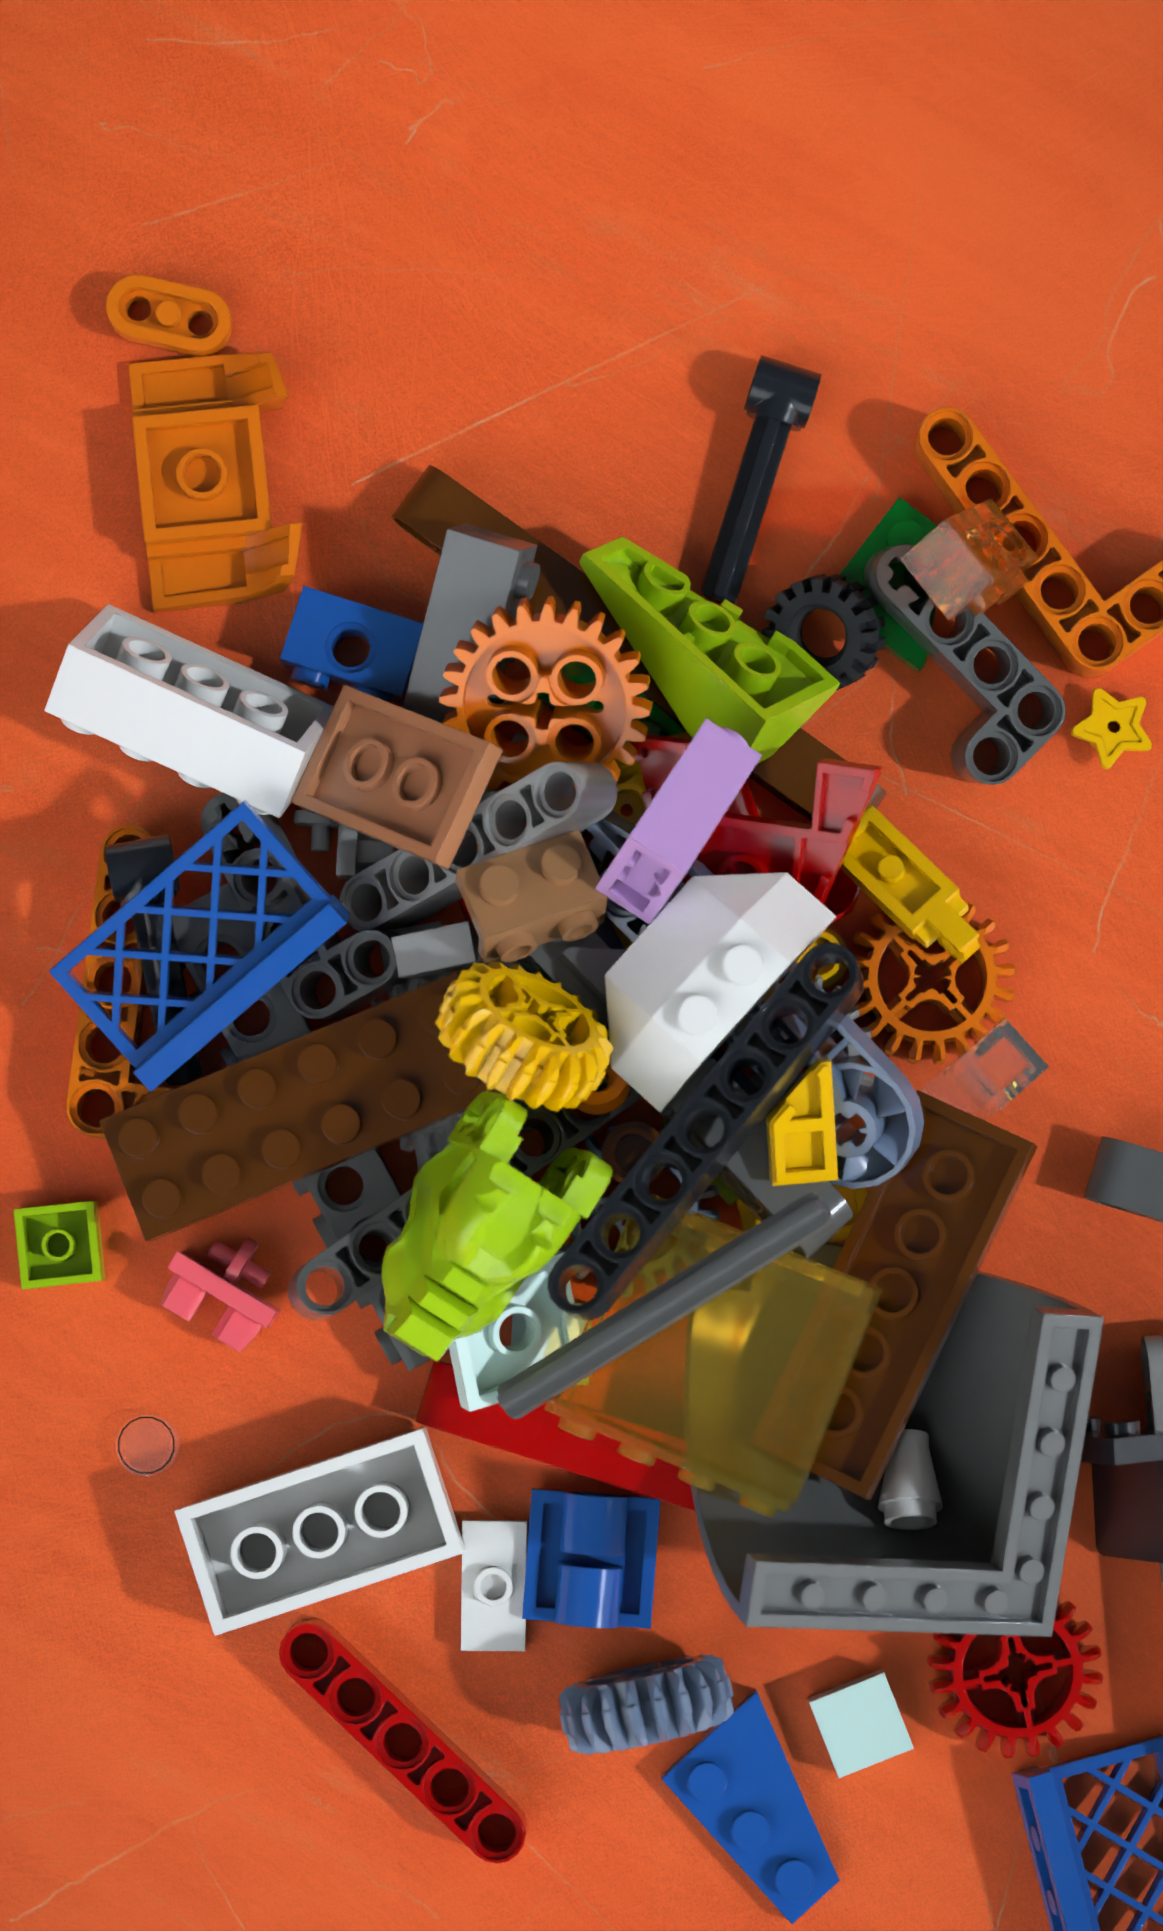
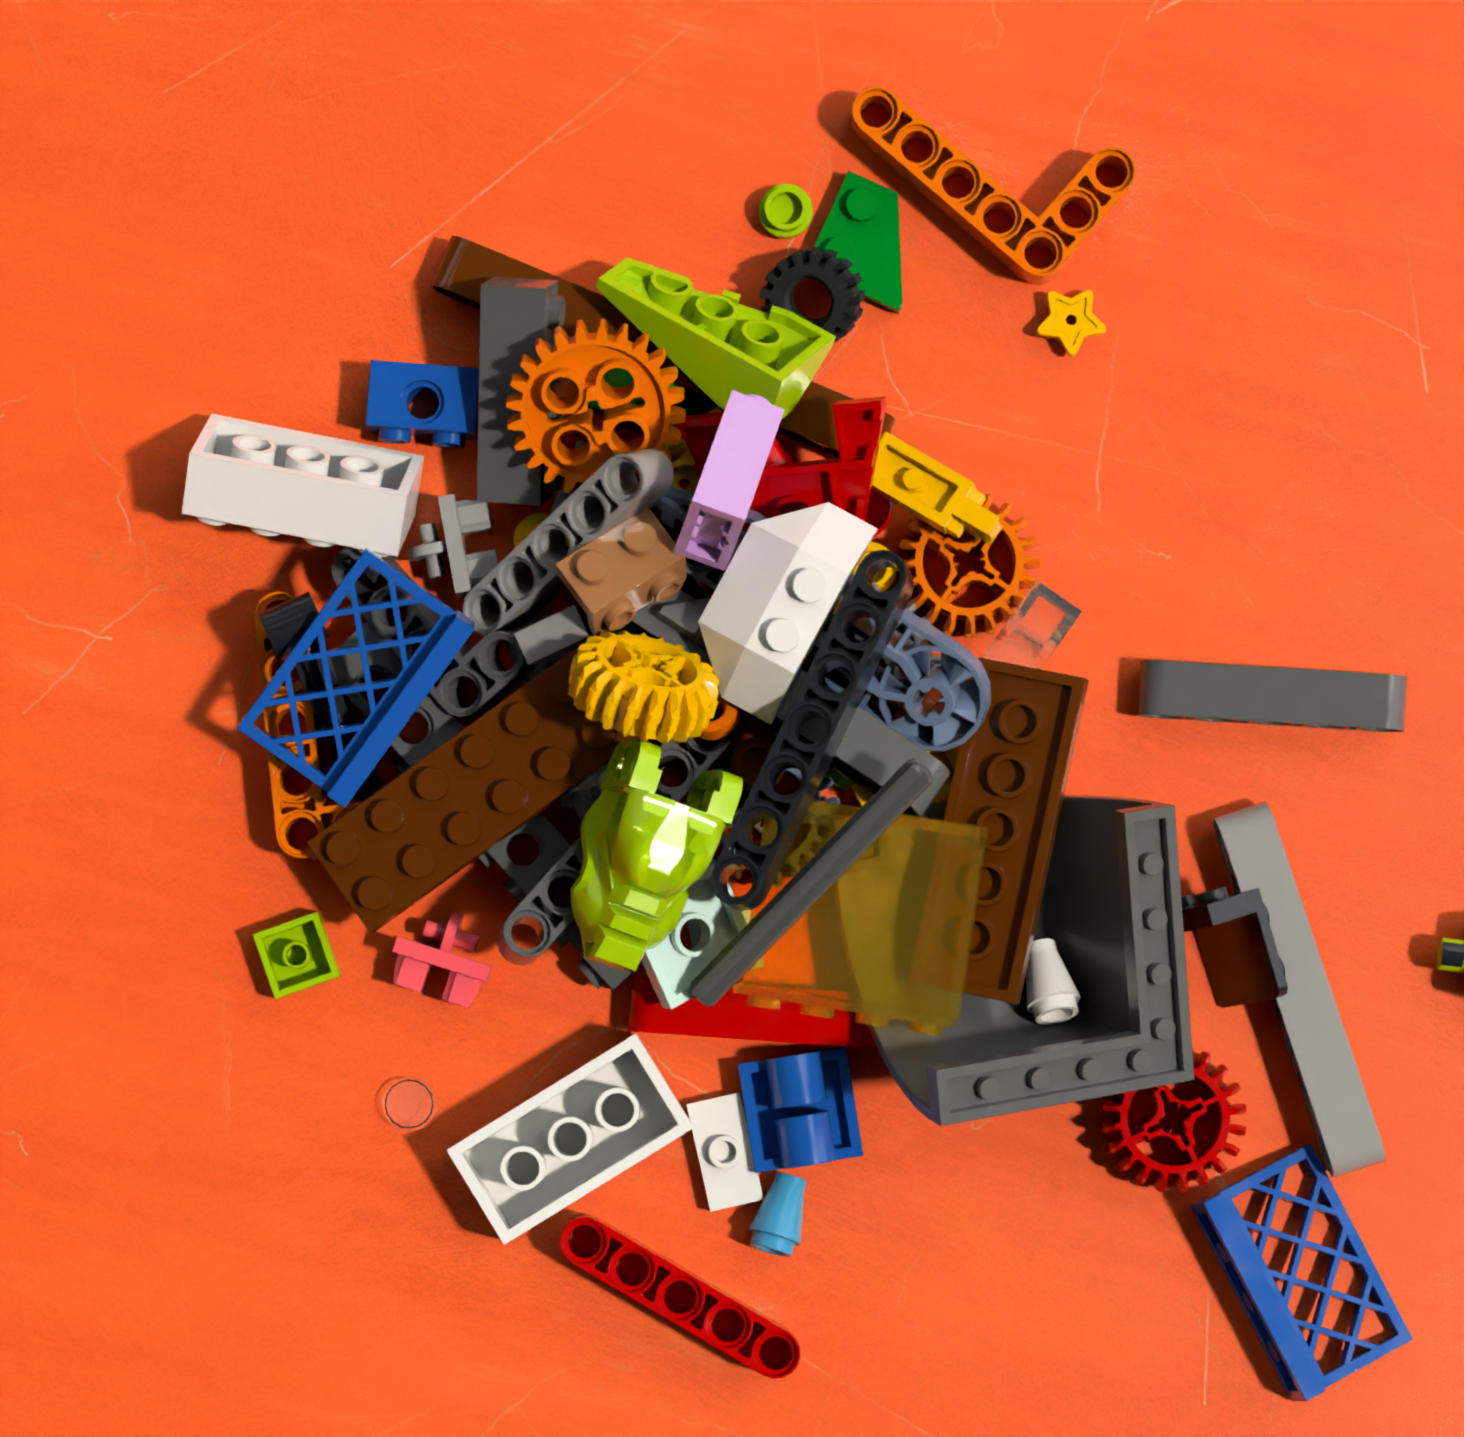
camera: 15 degrees left, 0 degrees up
orange plate [106,275,233,357] -> none
orange piece [128,351,302,613] -> none
nougat plate [291,685,503,870] -> none
sand blue gear [559,1654,734,1755] -> none
blue wing [661,1689,840,1924] -> none
black axle [701,355,822,604] -> none
yellow tile [766,1057,838,1186] -> none
light aqua piece [807,1669,914,1778] -> none
dark grey beam [863,544,1066,785] -> none
clear orange brick [900,498,1039,620] -> none
none -> dark azure cone [748,1172,807,1257]
none -> lime plate [759,184,813,239]

